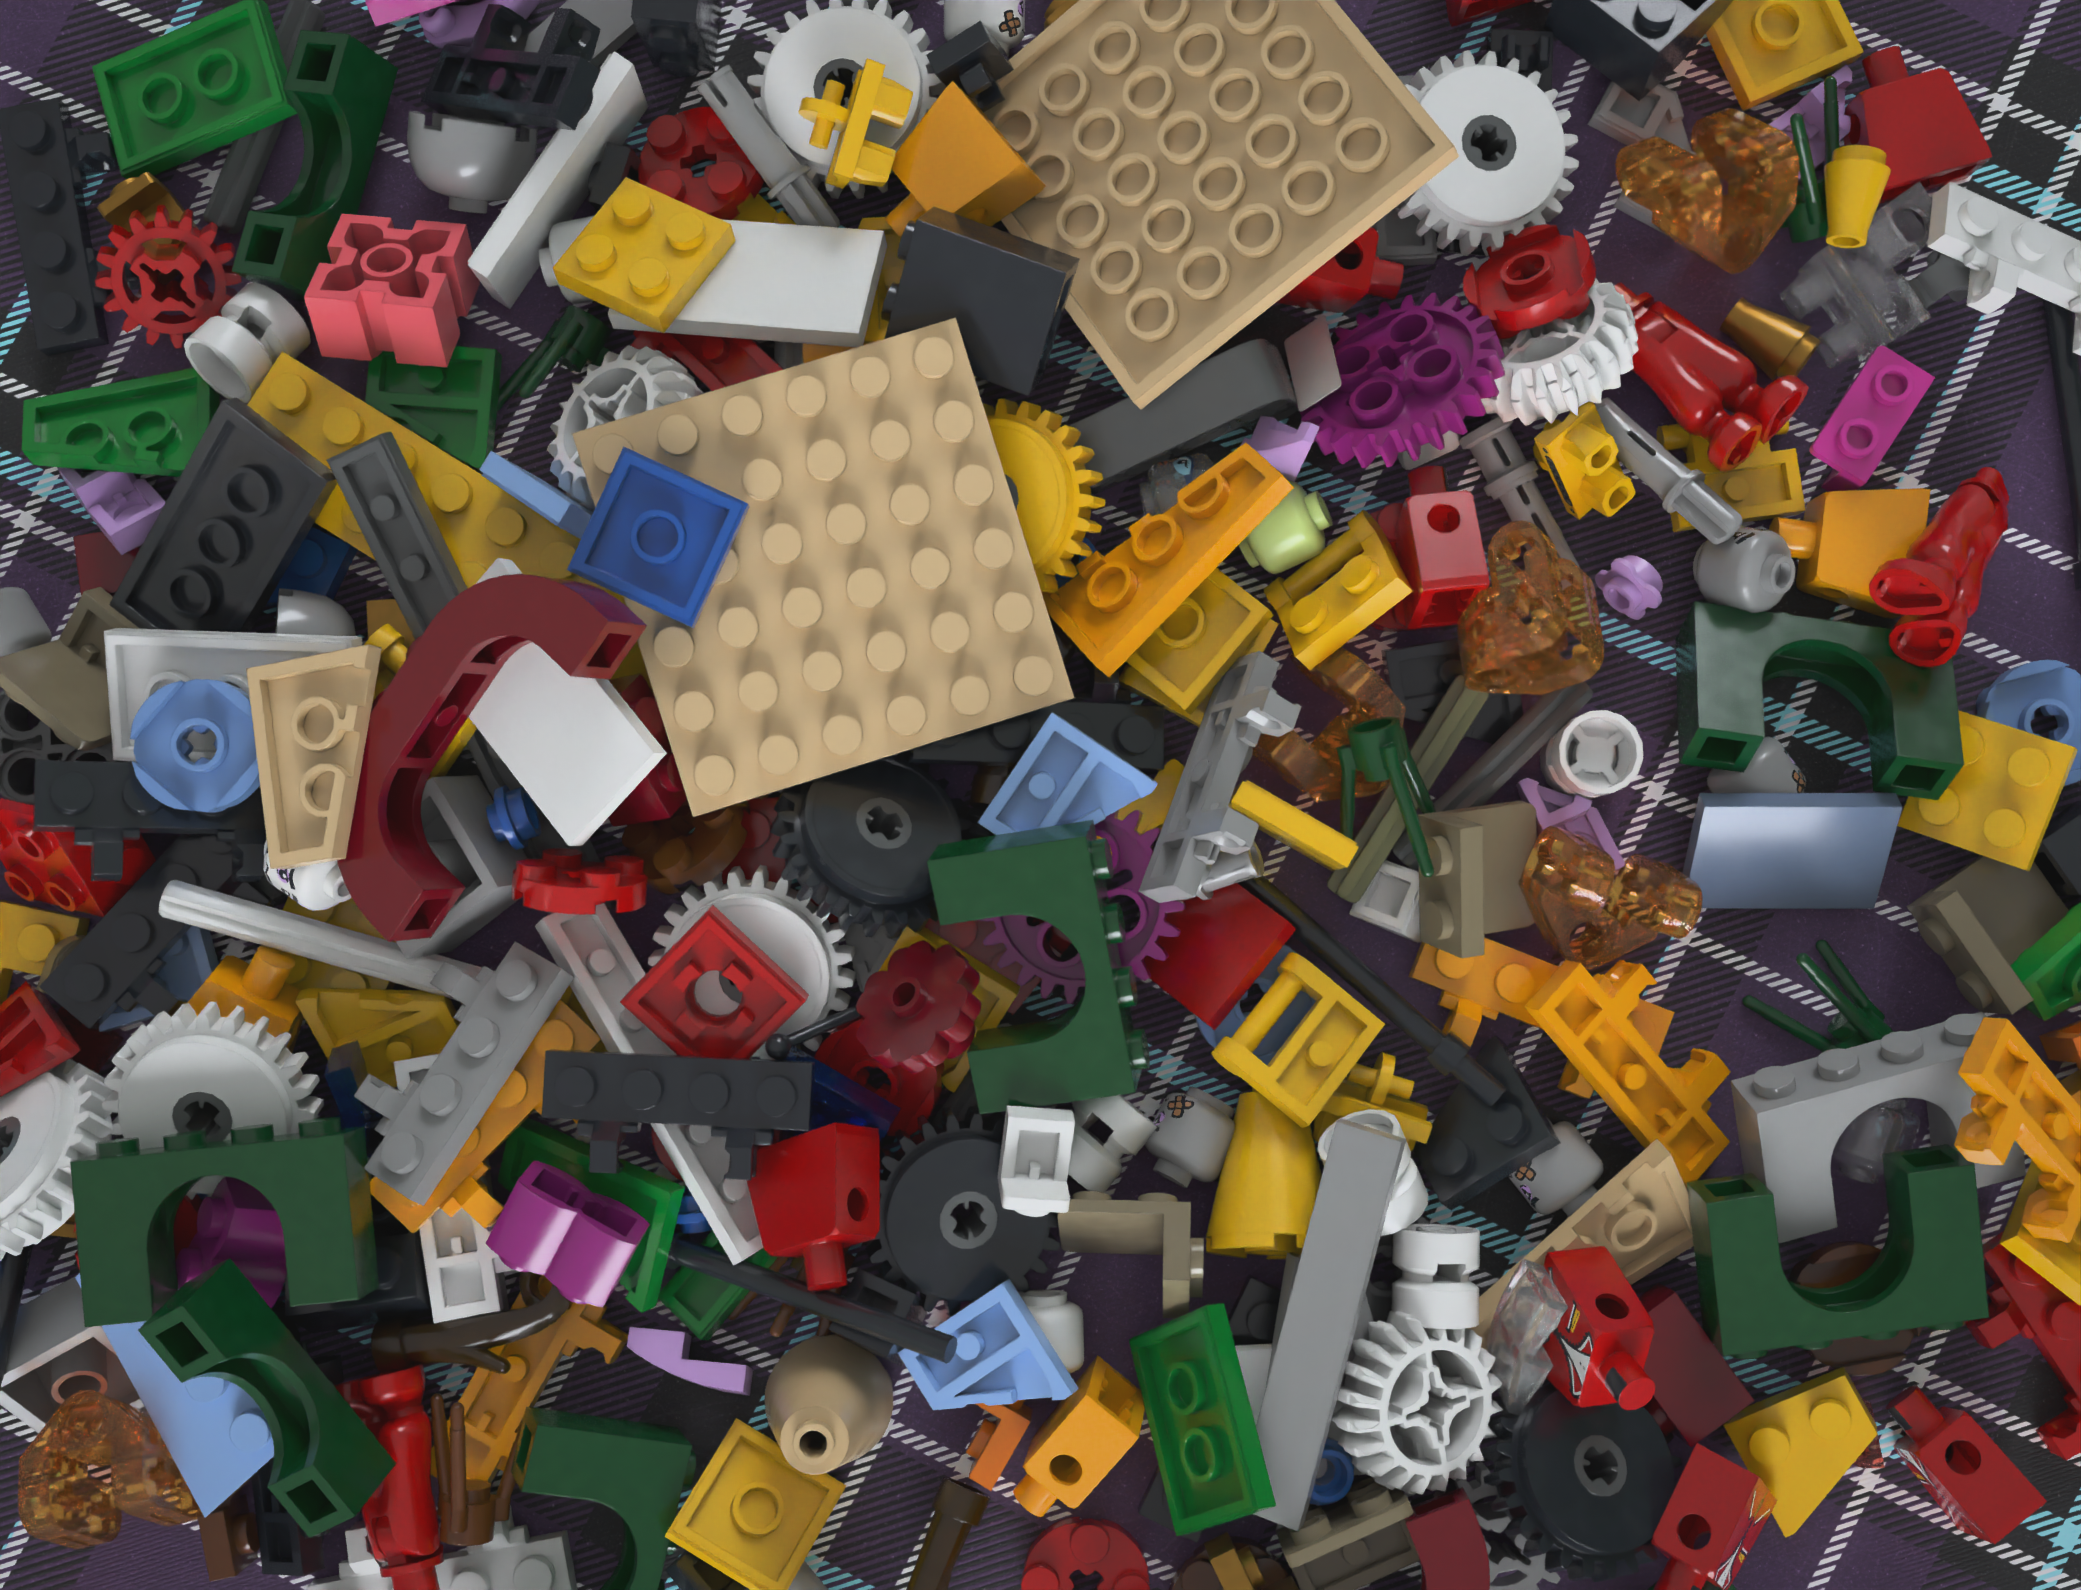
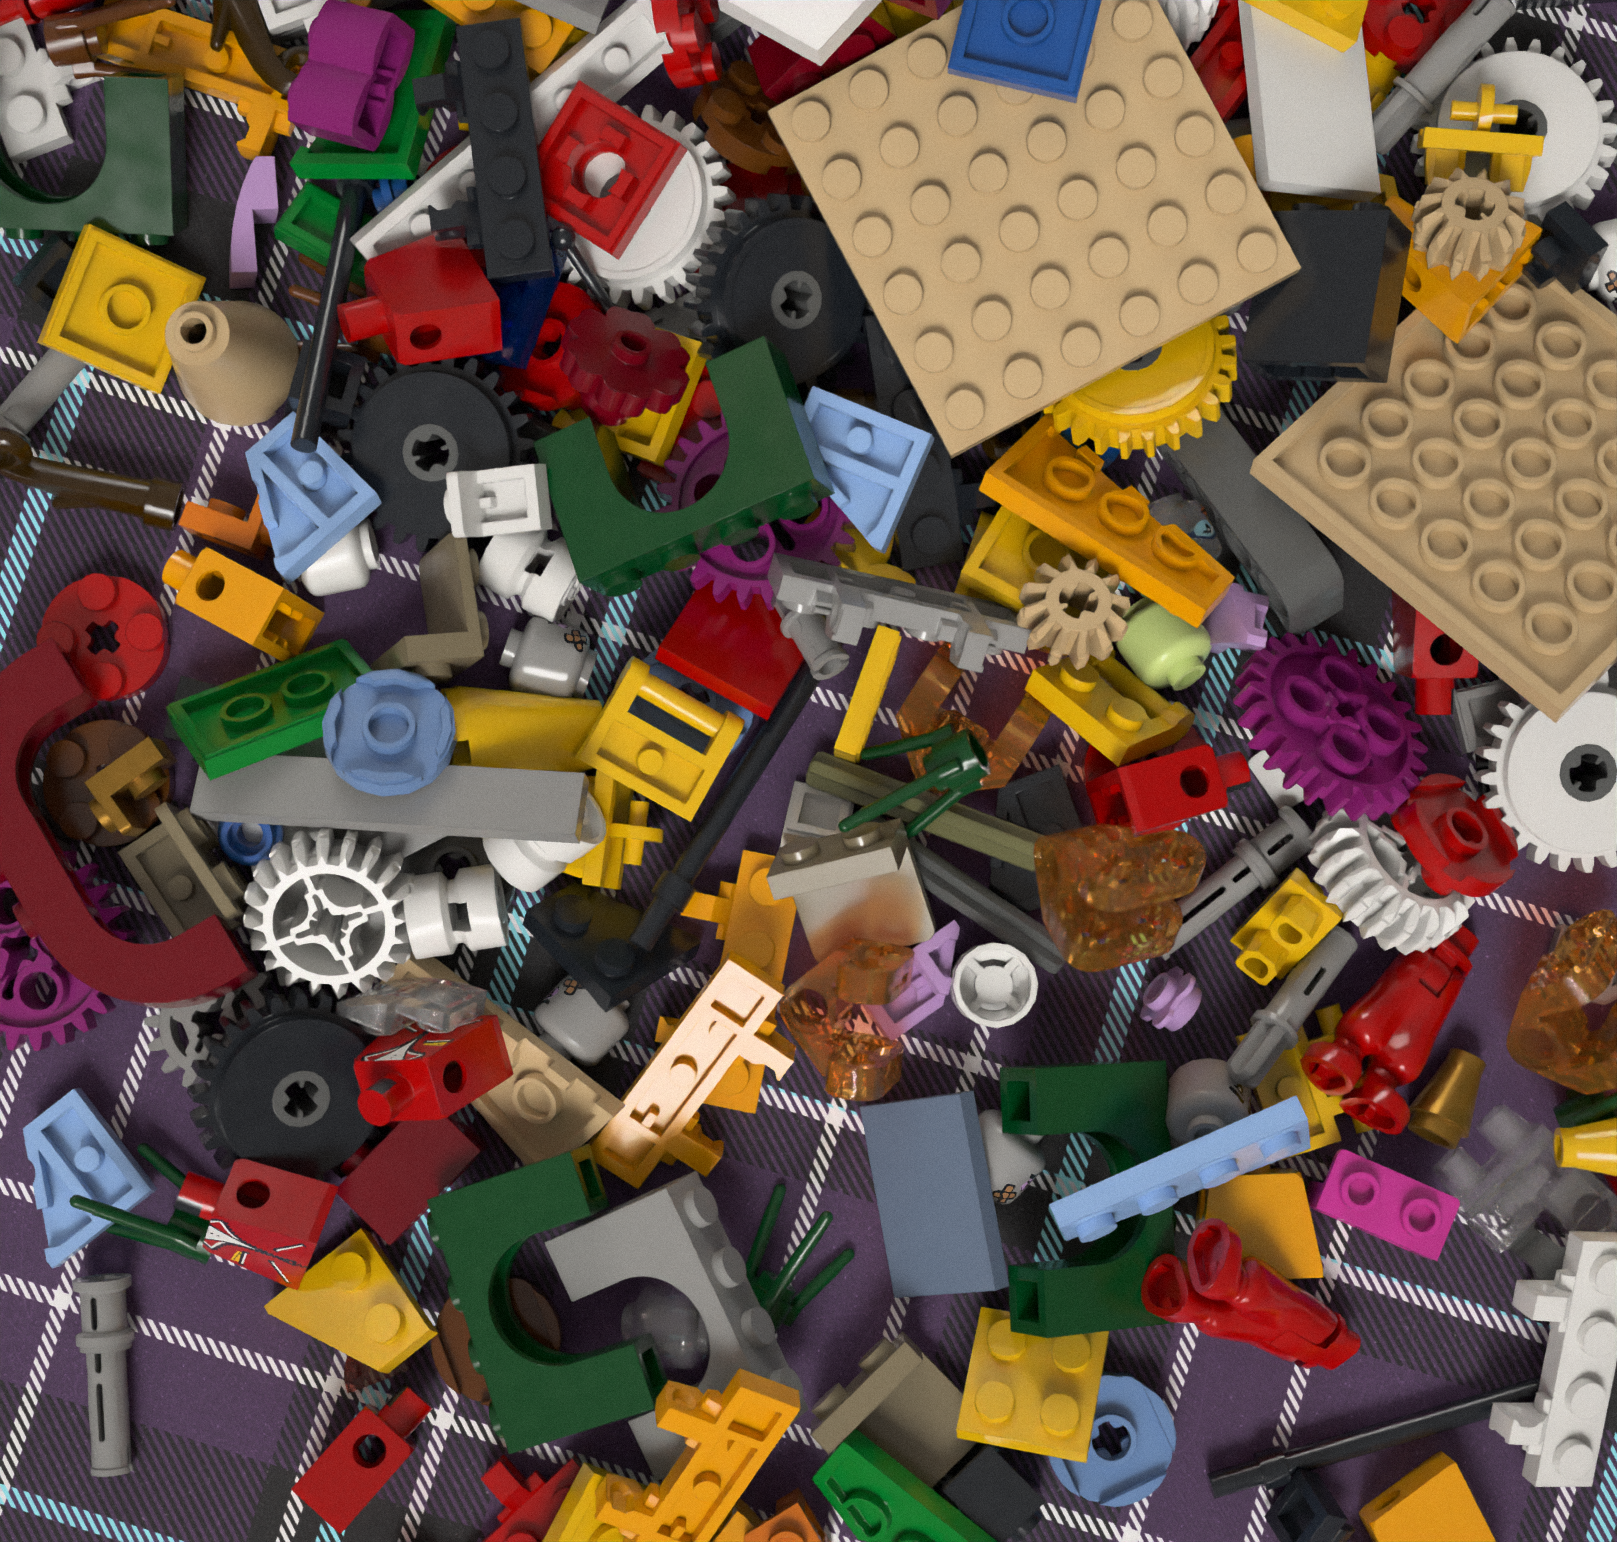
camera: 80 degrees right, 0 degrees up
white sticker [1284,315,1341,412] -> none
none -> medium blue tile [322,669,457,797]
none -> tan gear [1016,554,1130,670]
none -> light blue wing [1049,1096,1311,1243]
none -> tan gear [1411,167,1526,282]

